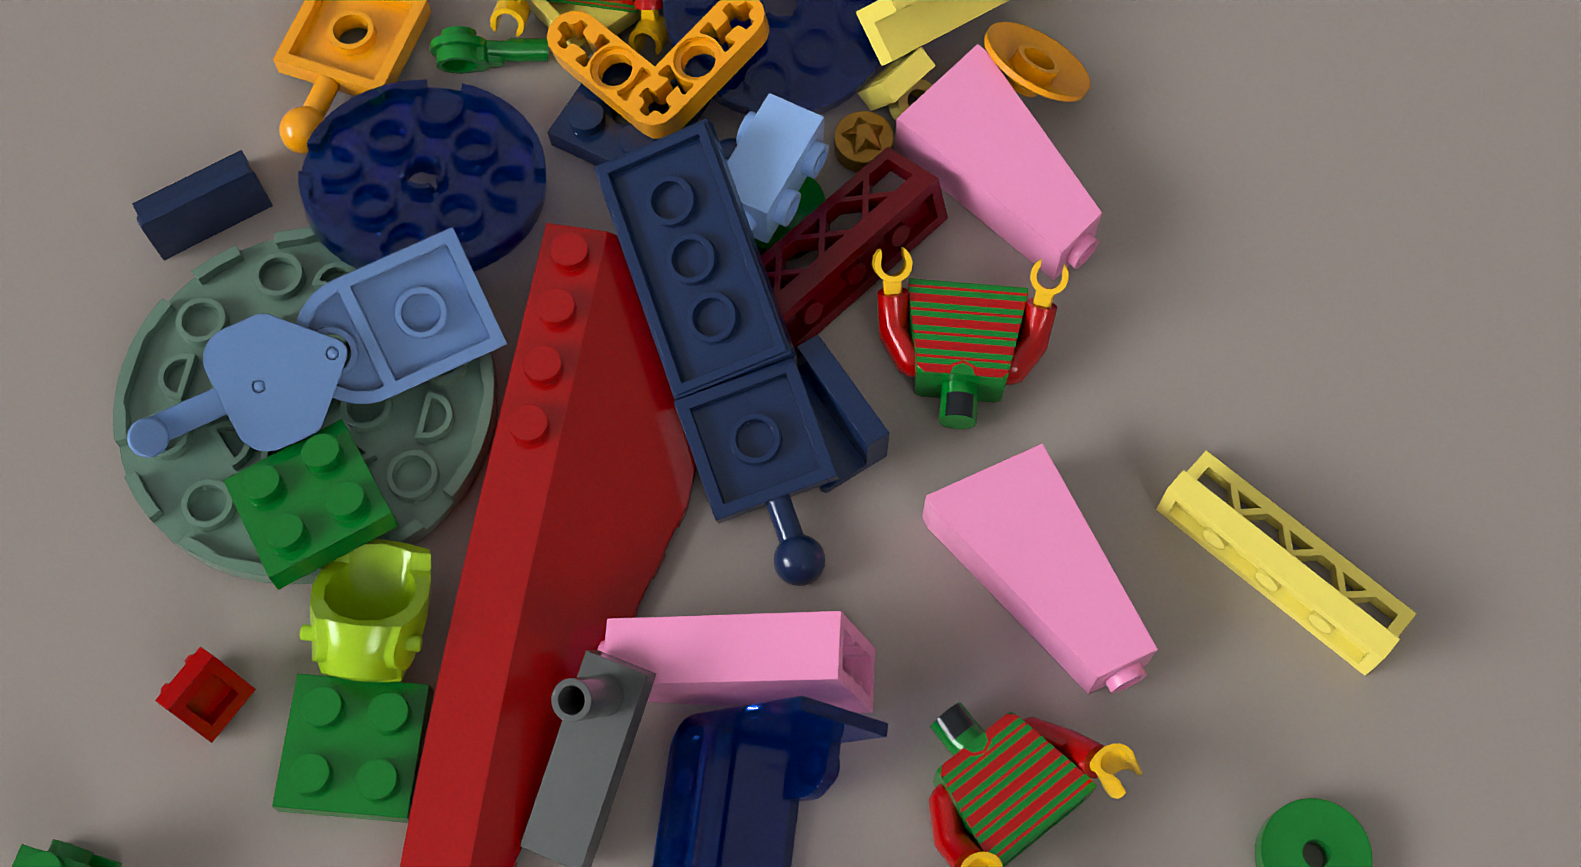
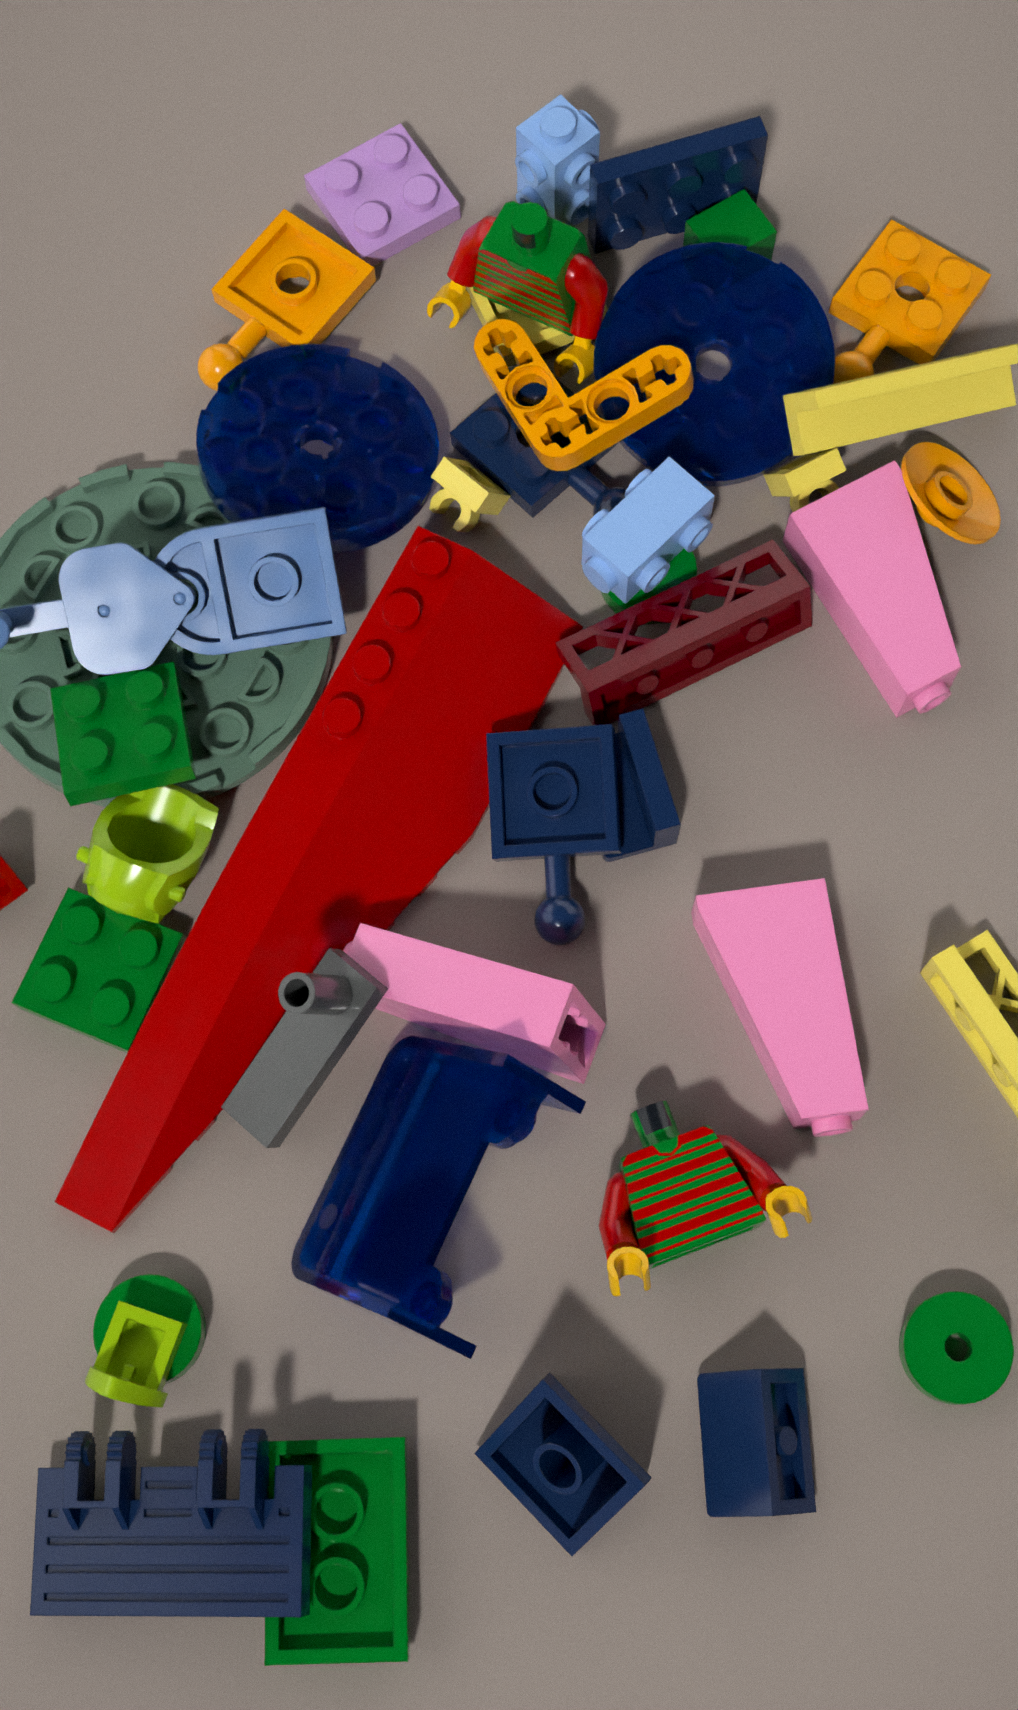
camera: 20 degrees right, 5 degrees up
dark blue panel [132,150,273,260] -> none
green plate [430,26,548,74] -> none
dark blue tile [593,118,797,400] -> none
pearl gold tile [834,111,894,172] -> none
torso [872,247,1069,429] -> none
none -> light yellow tile [429,457,511,533]

